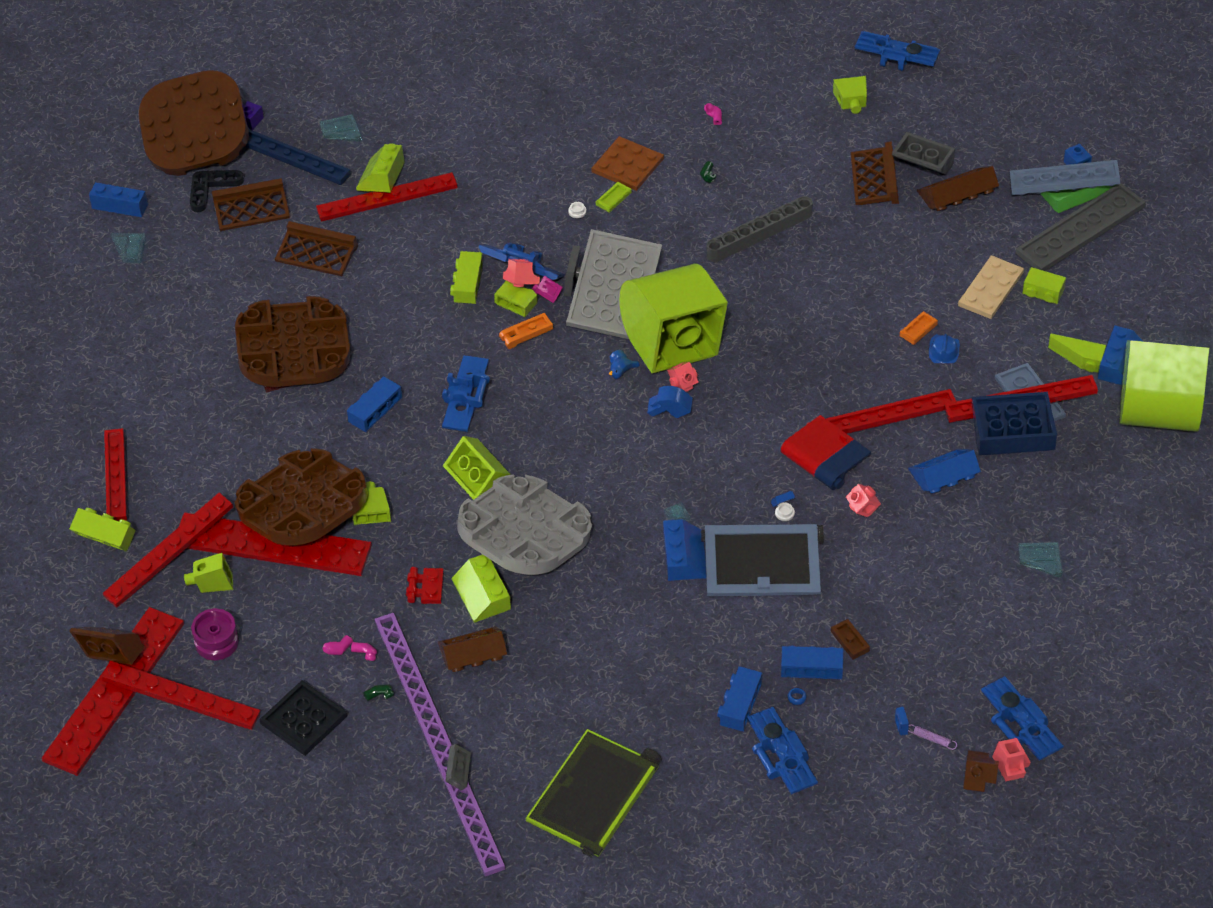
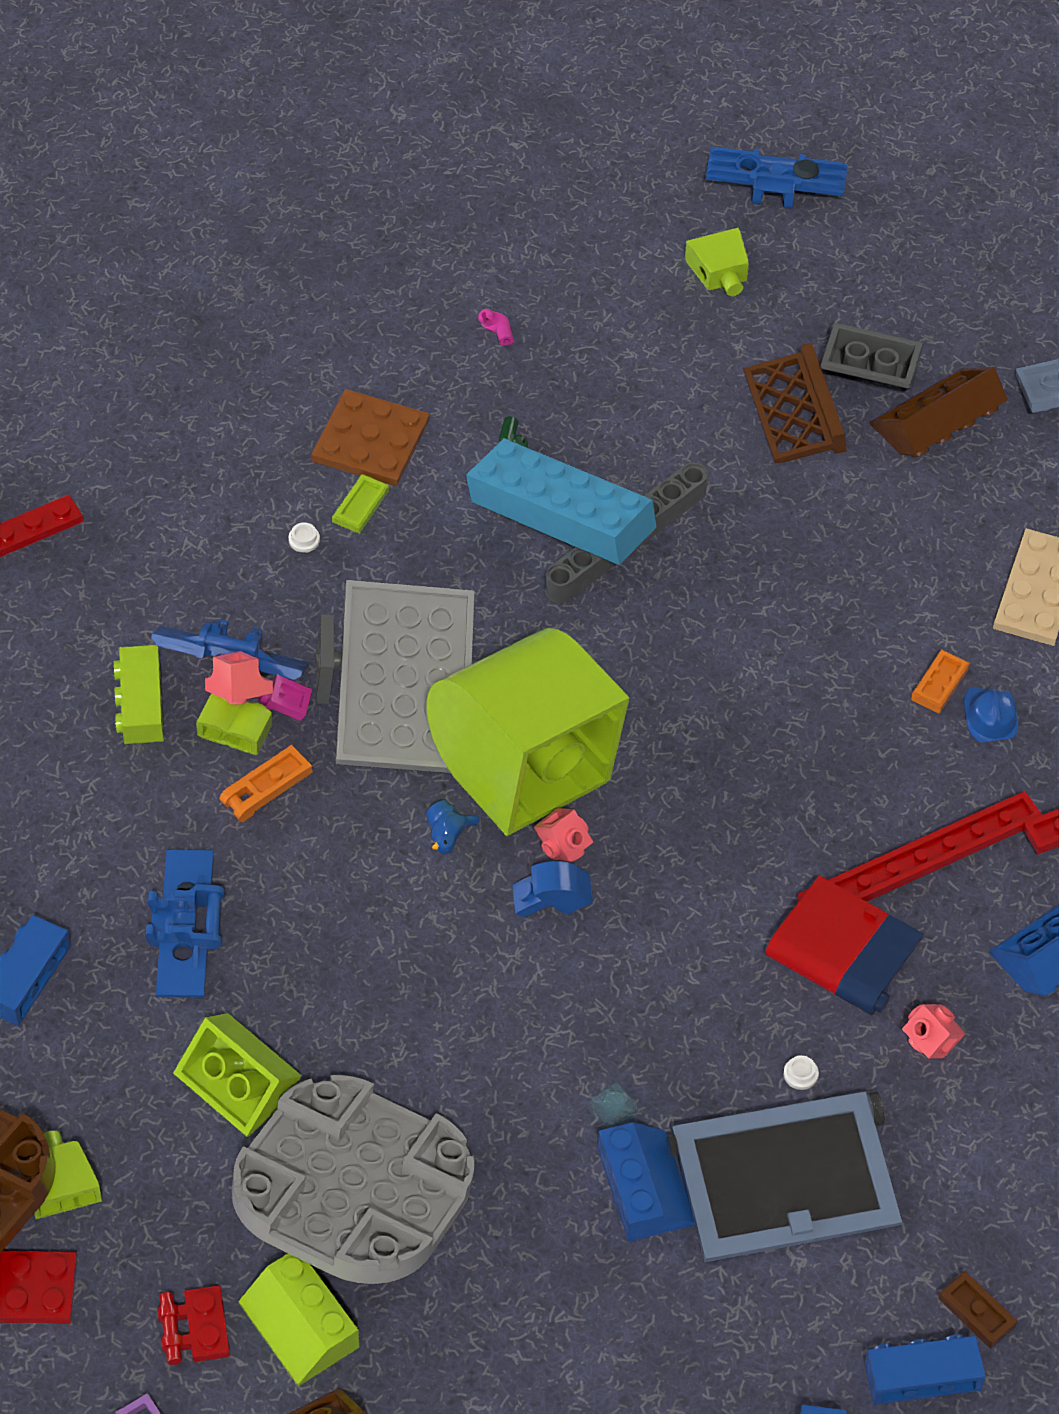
camera: 15 degrees left, 5 degrees up
blue tile [770,491,795,507] -> none
none -> dark azure brick [466,439,656,565]

